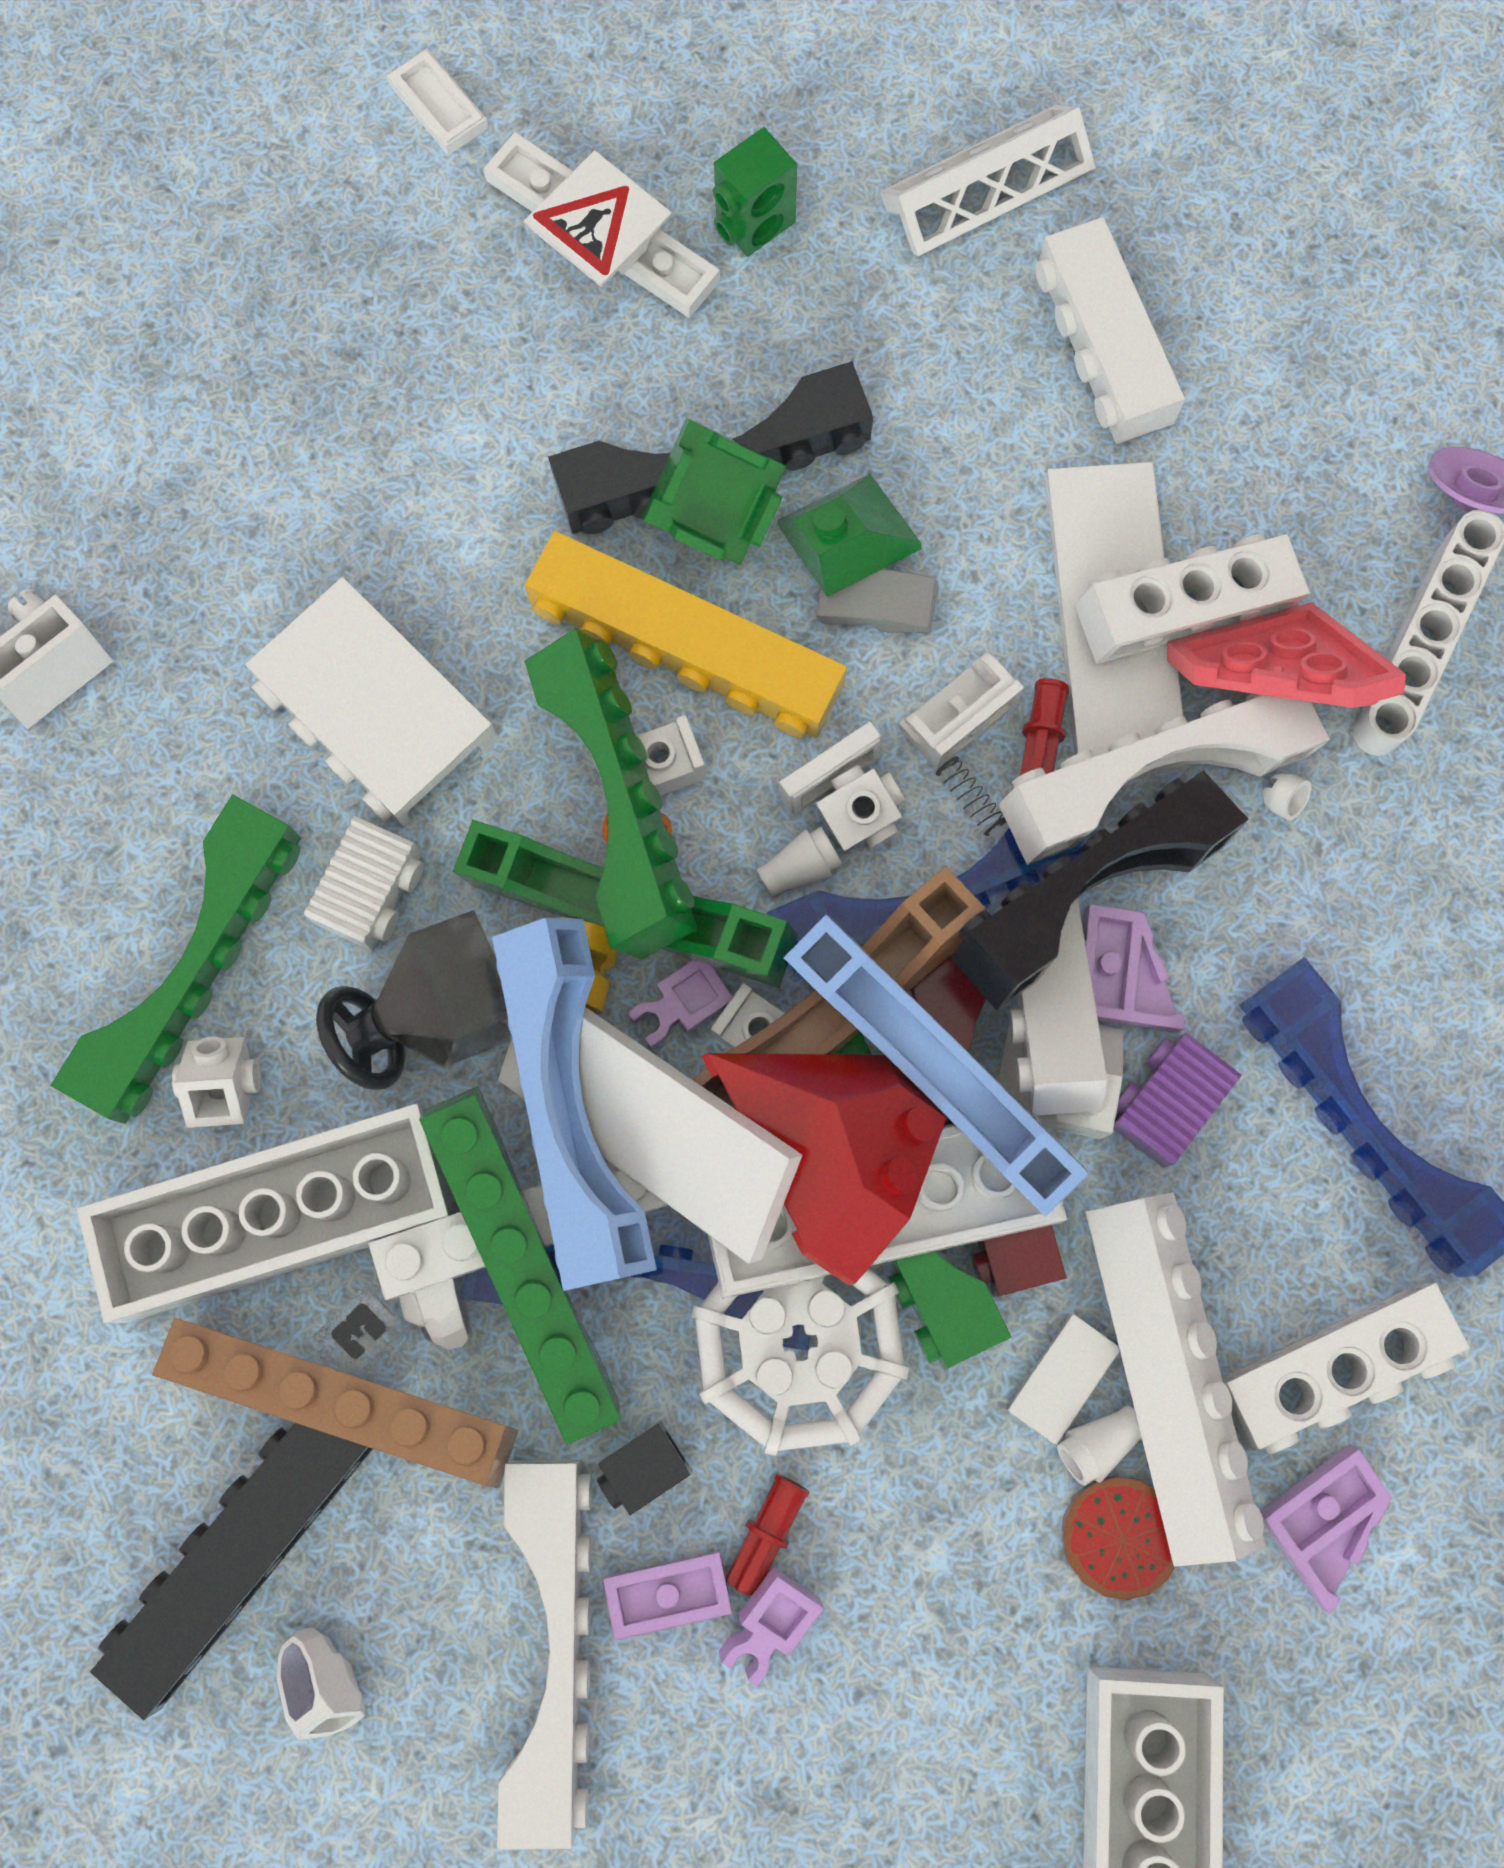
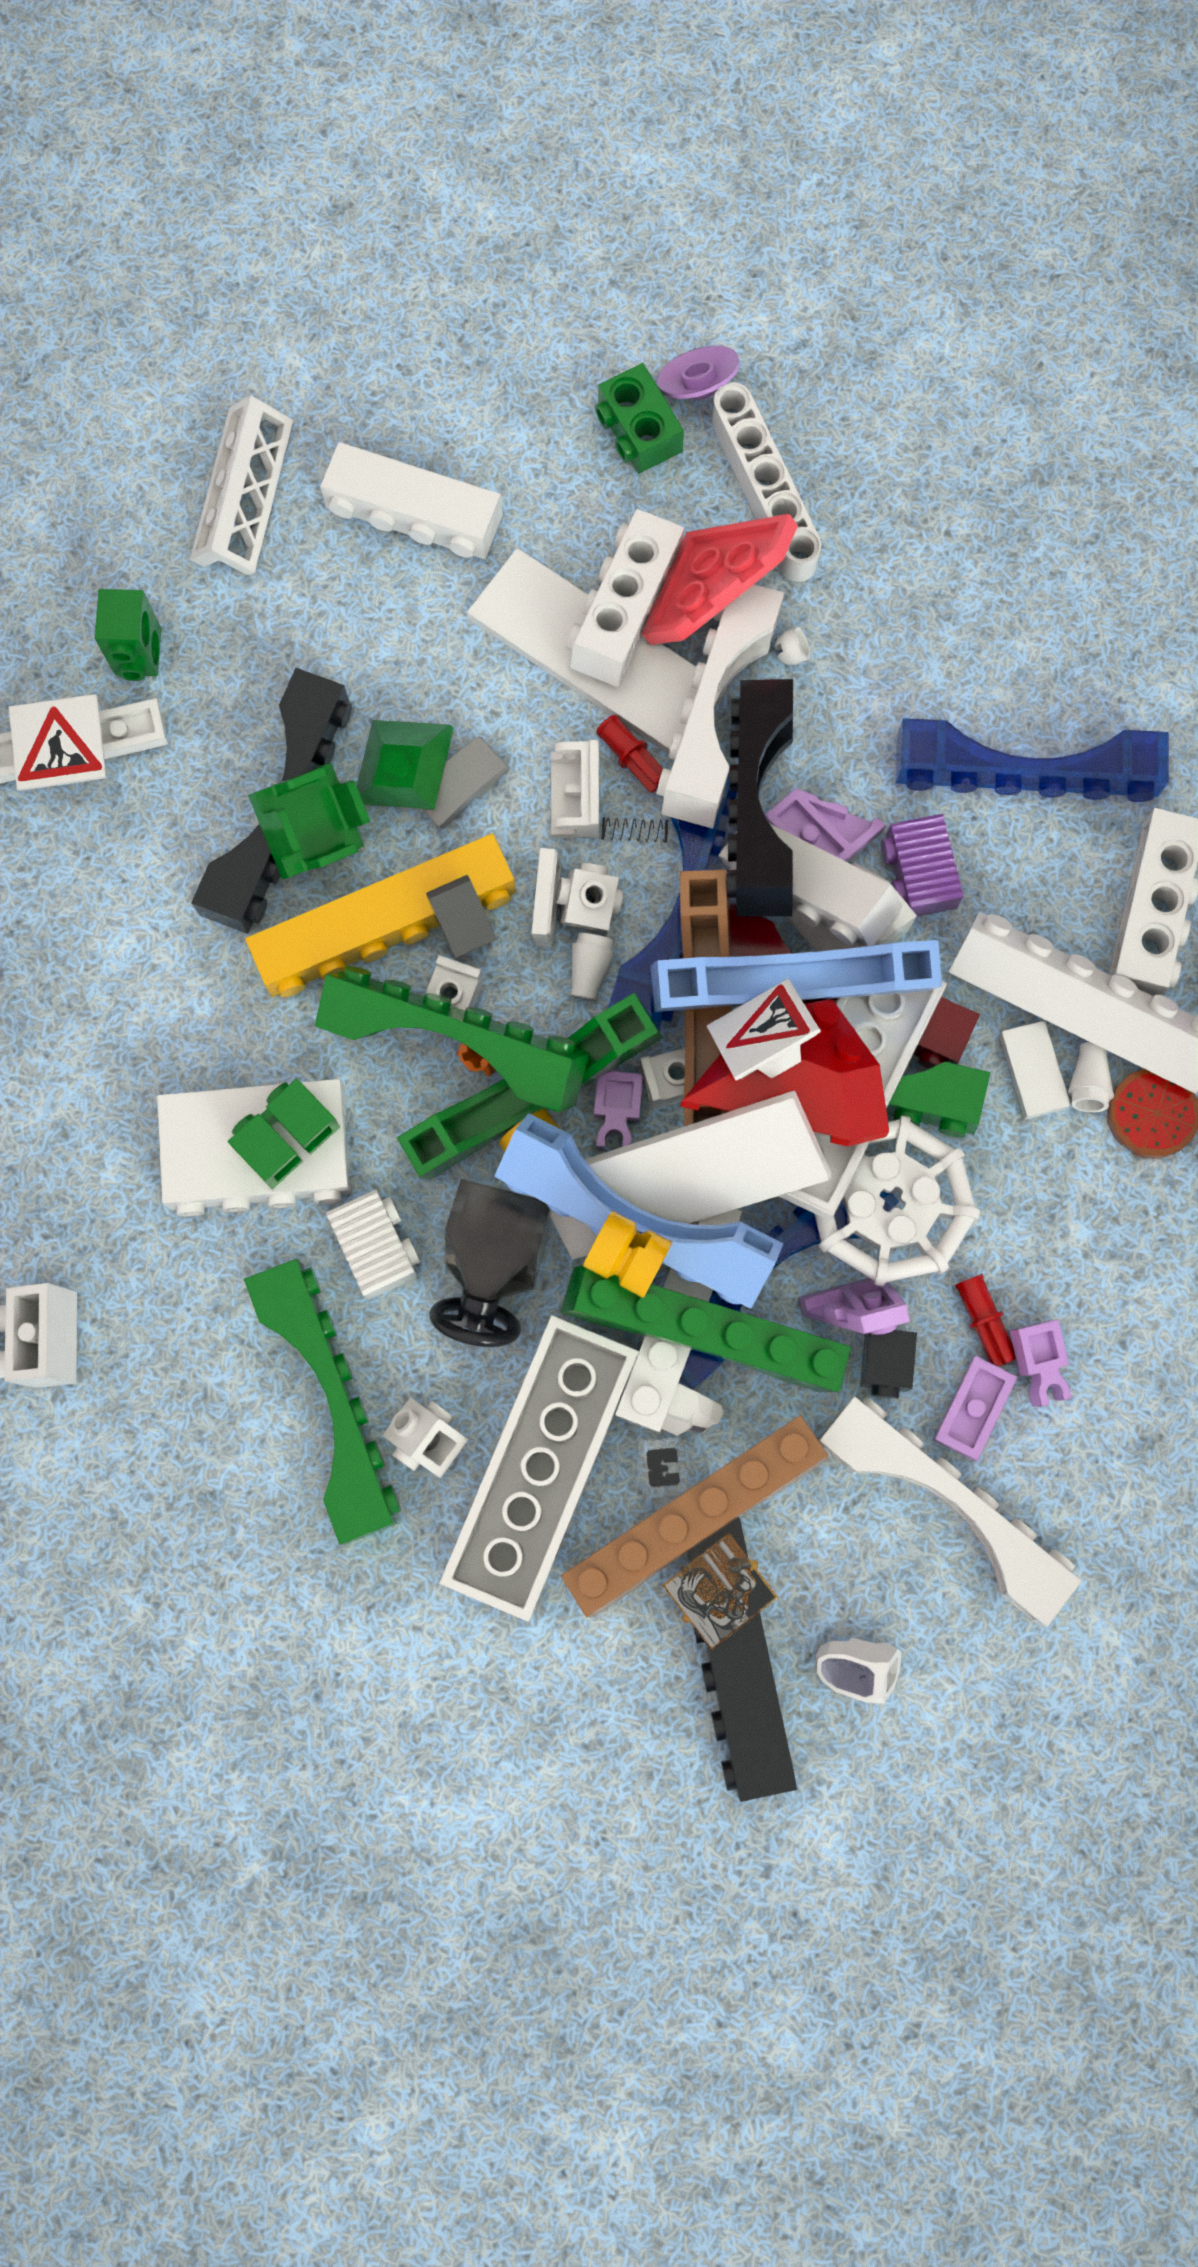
camera: 50 degrees left, 0 degrees up
none -> green piece [227,1078,340,1190]
none -> dark grey slope [426,875,497,958]
none -> yellow wheel [583,1210,673,1298]
none -> green brick [595,363,684,474]
none -> piece [662,1533,778,1651]
none -> white piece [707,979,821,1081]
none -> lavender wing [798,1278,910,1335]

